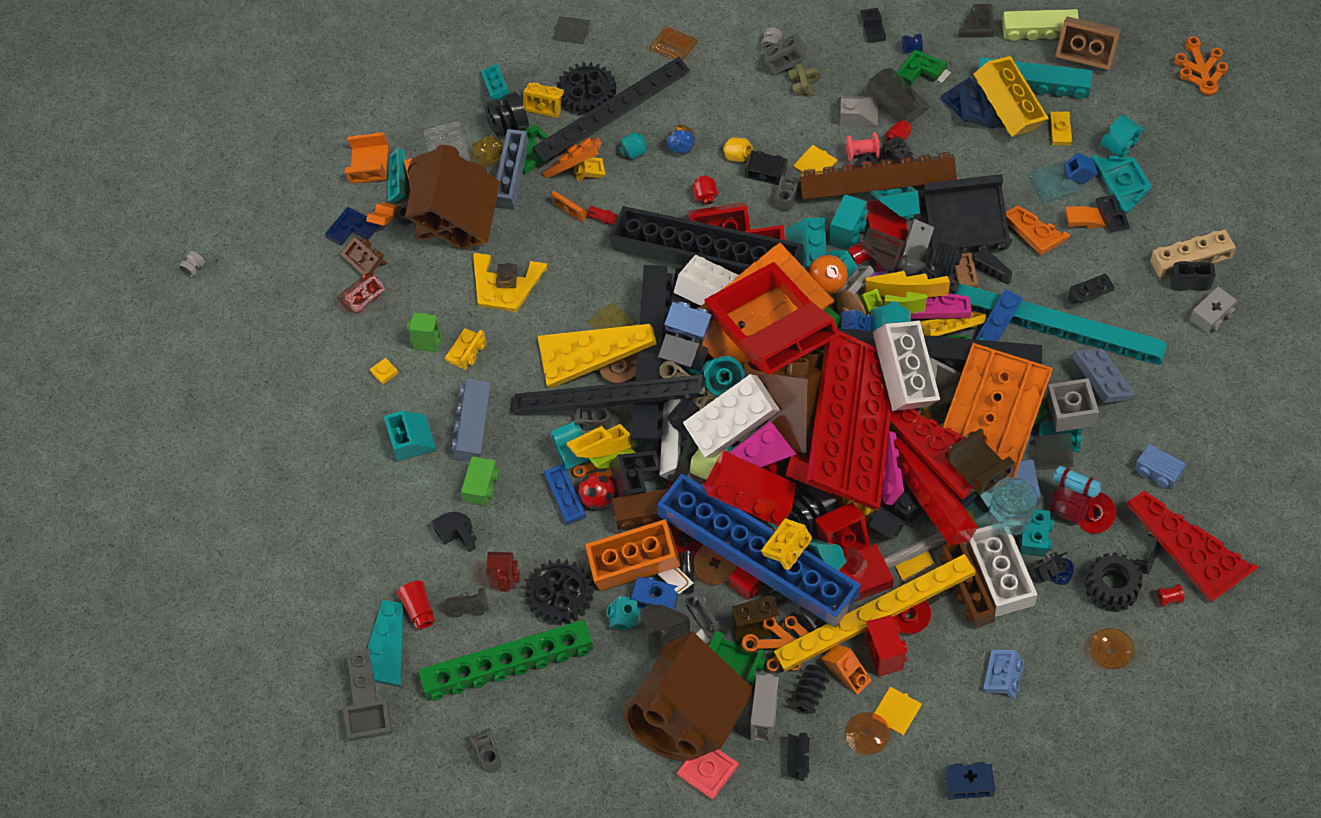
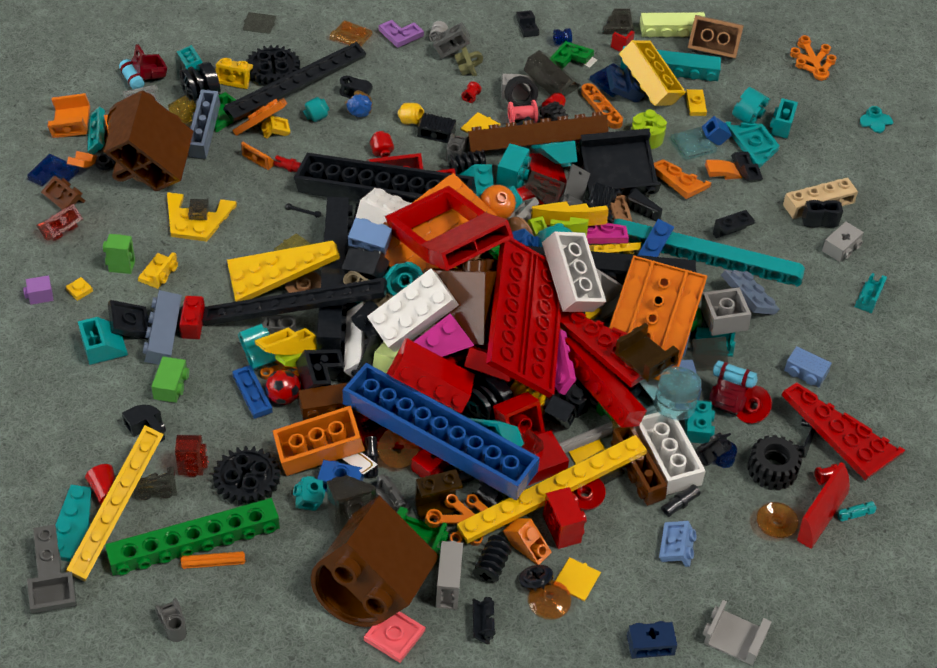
camera: 10 degrees left, 10 degrees down
yellow bracket [761,518,812,570] -> none
none -> medium lavender brick [23,275,54,305]
none -> yellow plate [66,425,164,581]
none -> black plate [108,300,149,339]
none -> dark red piece [119,44,167,91]
none -> red brick [179,296,205,339]
none -> orange axle [181,551,245,569]
none -> black hinge [285,203,321,218]
none -> black piece [339,75,373,98]
none -> medium lavender plate [379,20,424,48]
none -> black piece [448,149,486,174]
none -> red bush [461,81,482,103]
none -> black tyre [504,76,538,107]
none -> black gear [519,565,554,592]
none -> orange beam [581,83,623,129]
none -> red panel [611,31,635,52]
none -> lime brick [631,109,667,149]
none -> black pin [661,484,701,517]
none -> light grey panel [702,600,772,666]
none -> teal brick [770,98,798,139]
none -> red slope [797,462,850,549]
none -> teal axle [836,501,877,521]
none -> teal hinge [854,273,887,313]
none -> teal plate [860,106,893,133]

